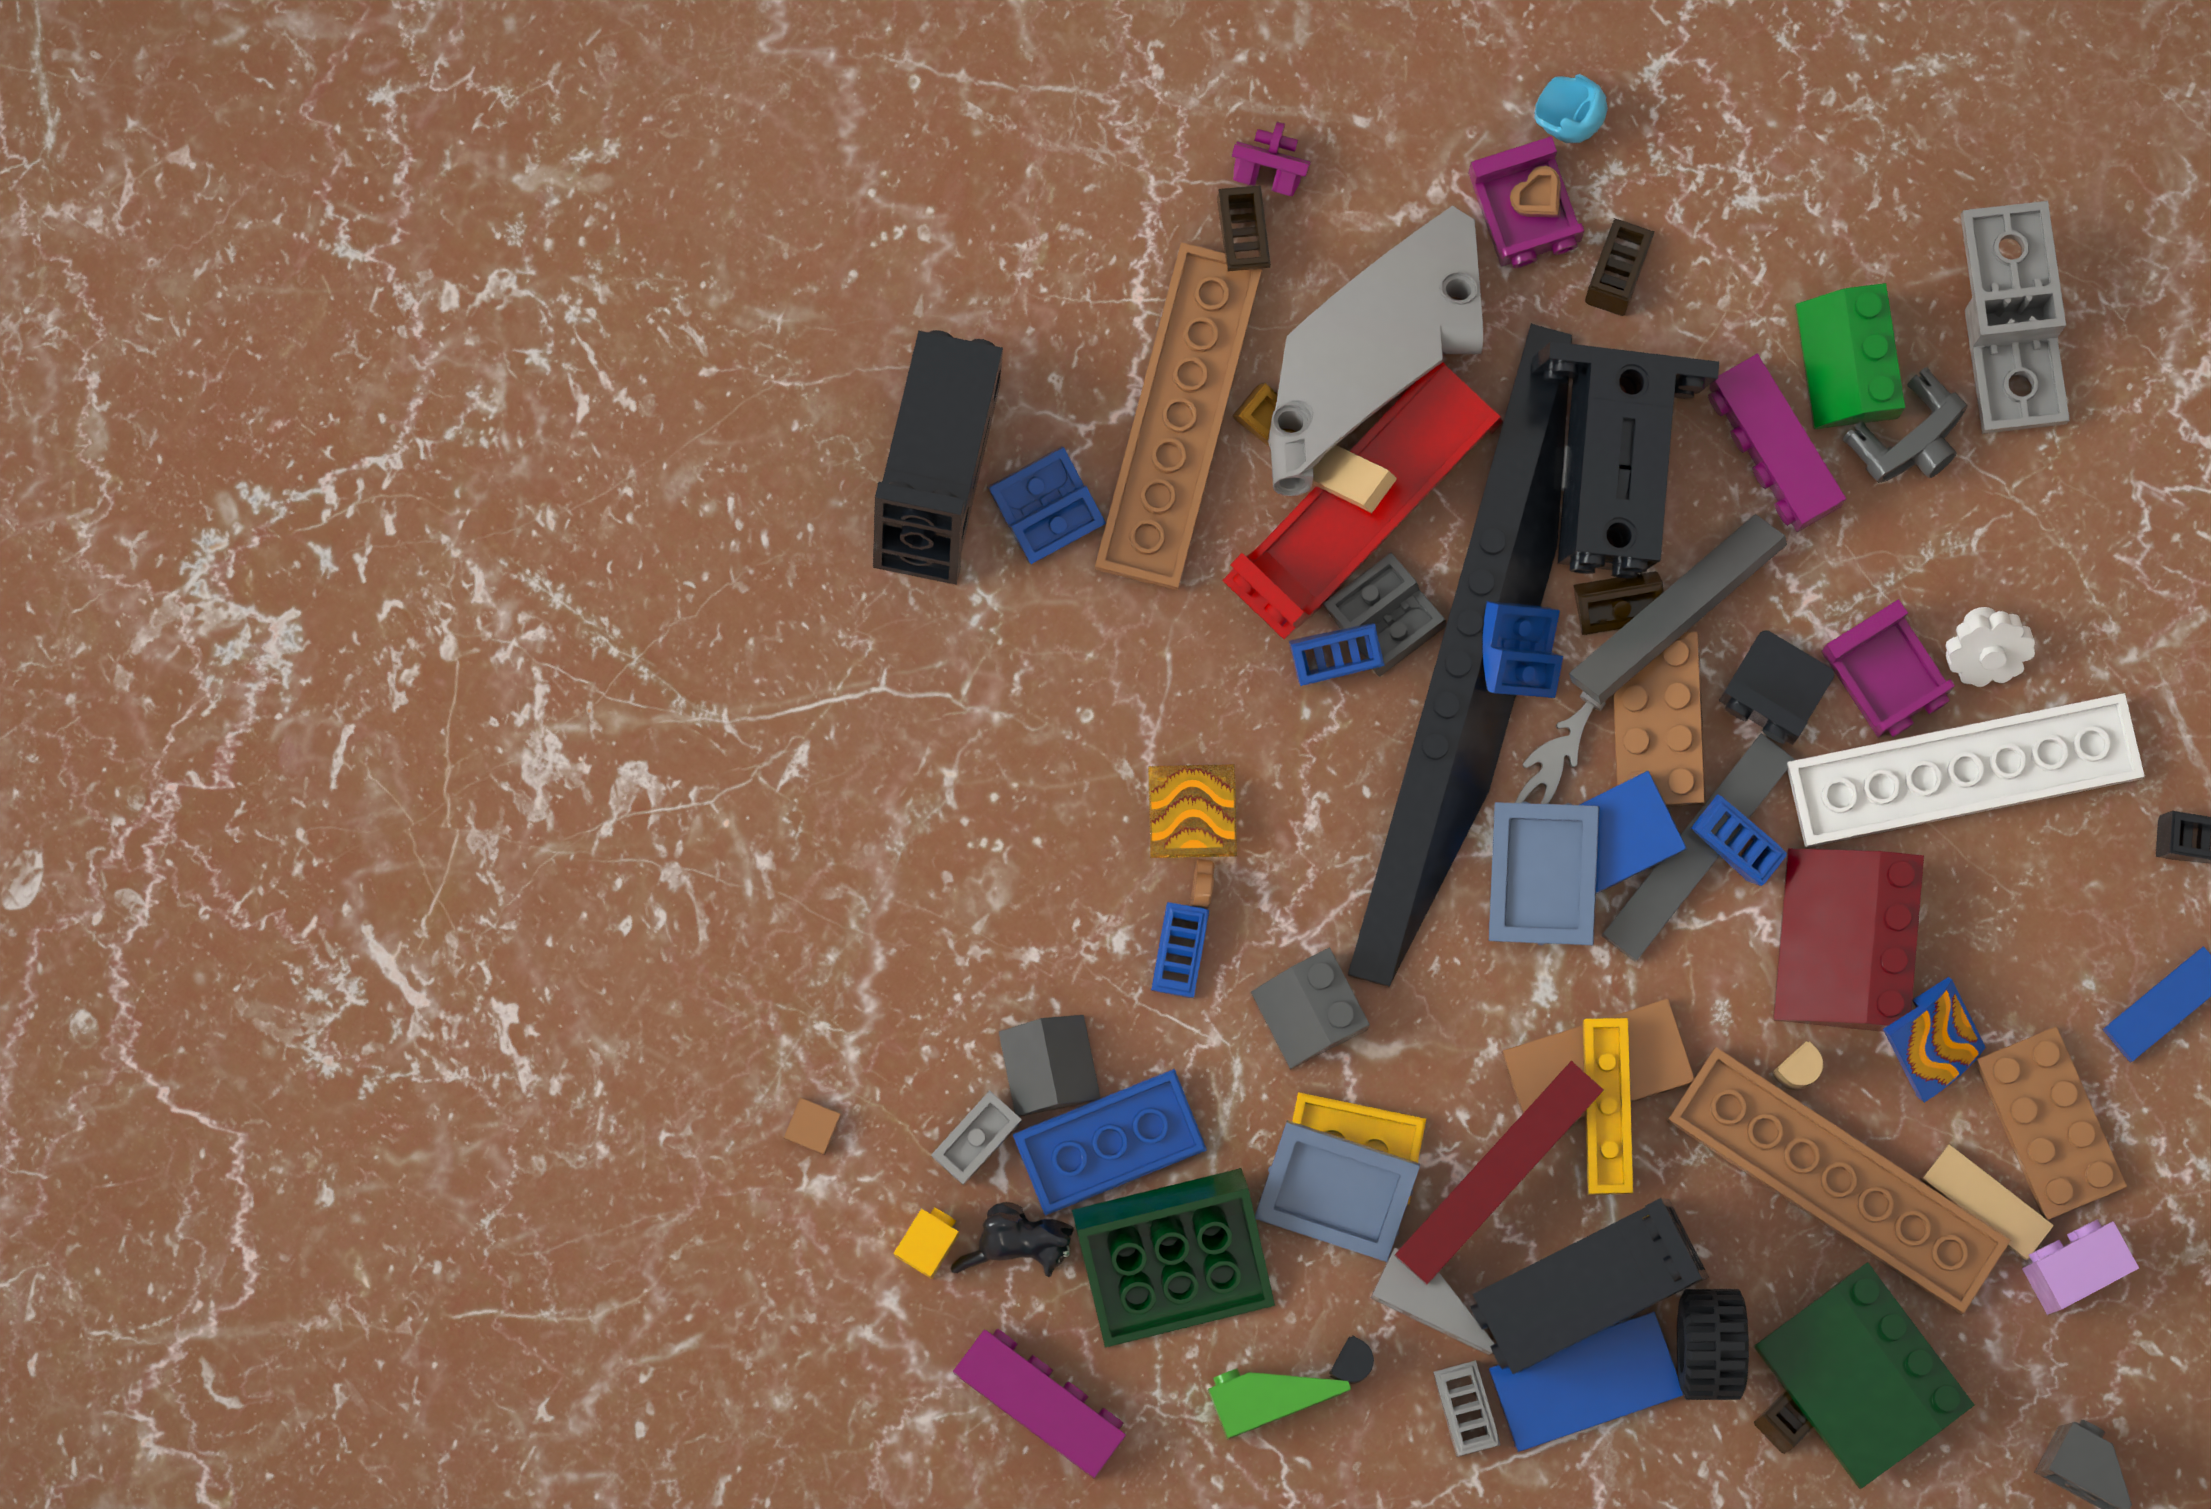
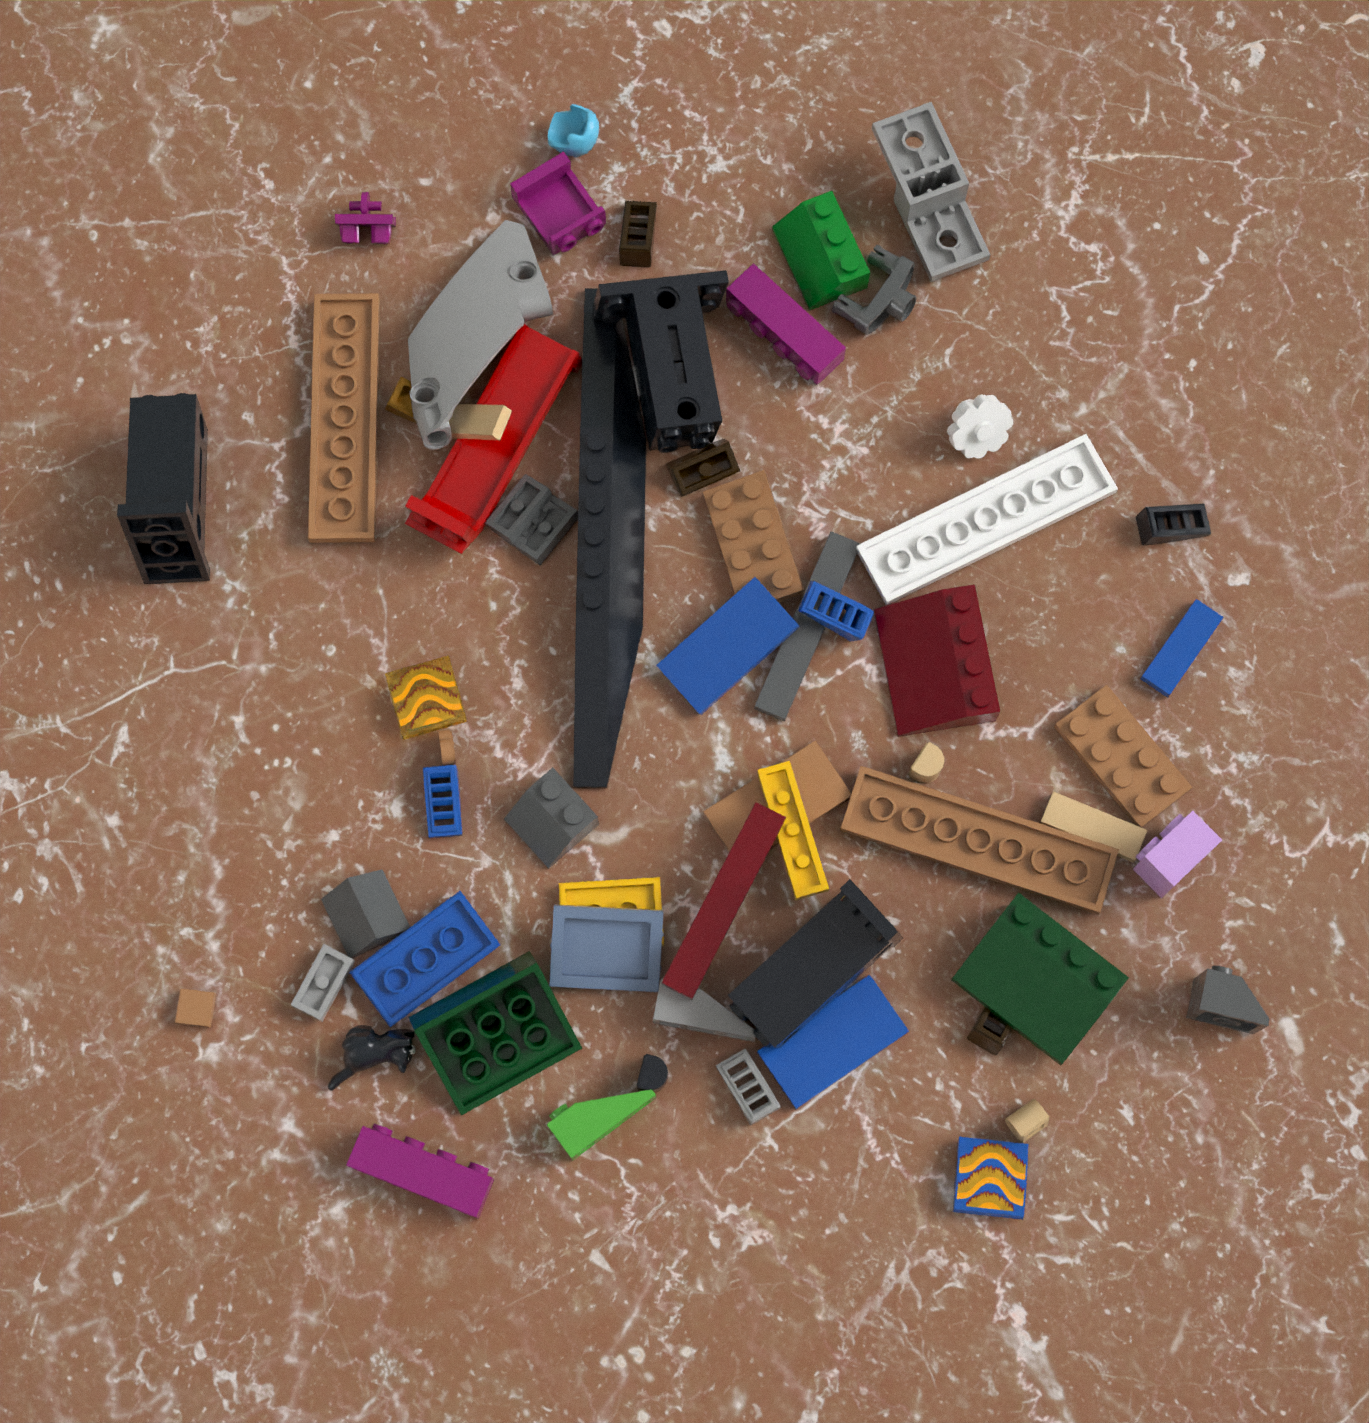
camera: 15 degrees left, 5 degrees down
yellow brick [894,1207,960,1279] -> none
blue slope [987,447,1106,564] -> none
dark brown slope [1217,185,1271,272] -> none
blue slope [1289,623,1385,686] -> none
blue slope [1483,601,1563,698] -> none
sand blue piece [1489,801,1599,946] -> none
medium nougat tile [1510,166,1561,218] -> none
light grey piece [1515,691,1606,804] -> none
dark grey tile [1569,514,1787,705] -> none
black tyre [1677,1289,1749,1400] -> none
black bracket [1719,630,1834,745] -> none
magenta panel [1821,599,1955,737] -> none
slope [1883,977,1986,1103] -> none

